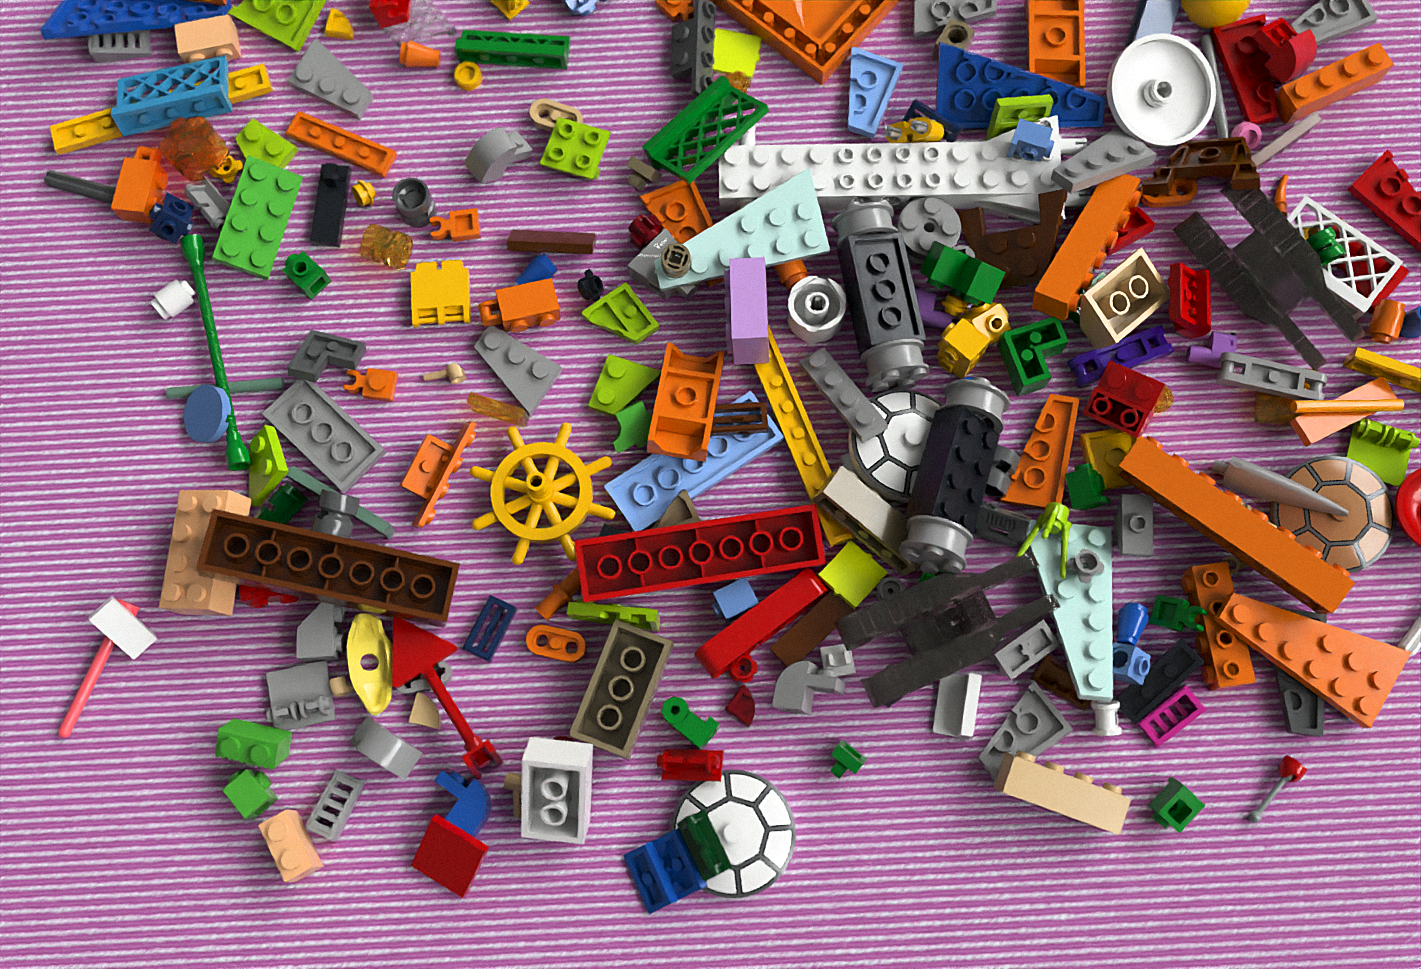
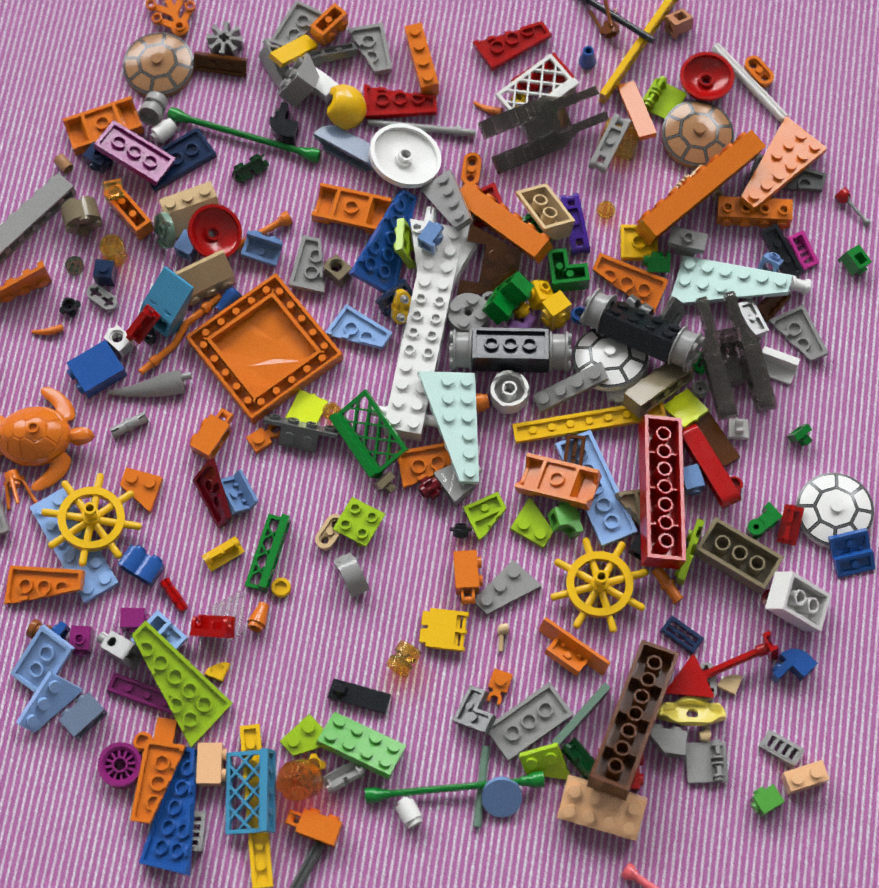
camera: 80 degrees left, 5 degrees down
white tile [88,596,157,660] -> none
dark blue brick [148,192,194,244] -> none
bright green brick [215,718,292,770] -> none
green brick [282,251,332,300] -> none
orange tile [285,111,397,178] -> none
light grey wing [287,37,374,120] -> none
dark grey wheel [311,489,360,539] -> none
light grey brick [350,716,423,779] -> none
yellow plate [351,180,376,207] -> none
dark grey wheel [392,177,437,228] -> none
red tile [411,814,489,898] -> none
orange plate [430,208,481,242] -> none
clear yellow tile [467,392,529,428] -> none
tan hand [504,772,522,818] -> none
reddish brown tile [507,230,596,254] -> none
blue cone [515,253,558,285] -> none
orange plate [526,625,587,663] -> none
dark tan wheel [661,243,691,278] -> none
dark green hinge [676,809,733,882] -> none
lavender brick [724,257,769,364] -> none
dark red tile [724,684,755,728] -> none
light grey brick [772,661,845,715] -> none
tan brick [993,750,1131,835] -> none
lime plant [1015,502,1072,579] -> none
light grey plate [1067,549,1104,583] -> none
red brick [1082,360,1166,438] -> none
blue cone [1117,602,1149,646] -> none
reddish brown wing [1142,137,1261,195] -> none
green plate [1149,594,1208,632] -> none
red brick [1168,262,1211,339] -> none
medium lavender piece [1186,331,1237,368] -> none
light grey piece [1211,456,1349,517] -> none
tile [1224,113,1322,189] -> none
bright pink tile [1231,122,1262,151] -> none
red brick [1252,17,1317,85] -> none
light orange bar [1290,399,1404,413] -> none
green wheel [1304,227,1346,267] -> none
orange brick [1367,299,1406,344] -> none

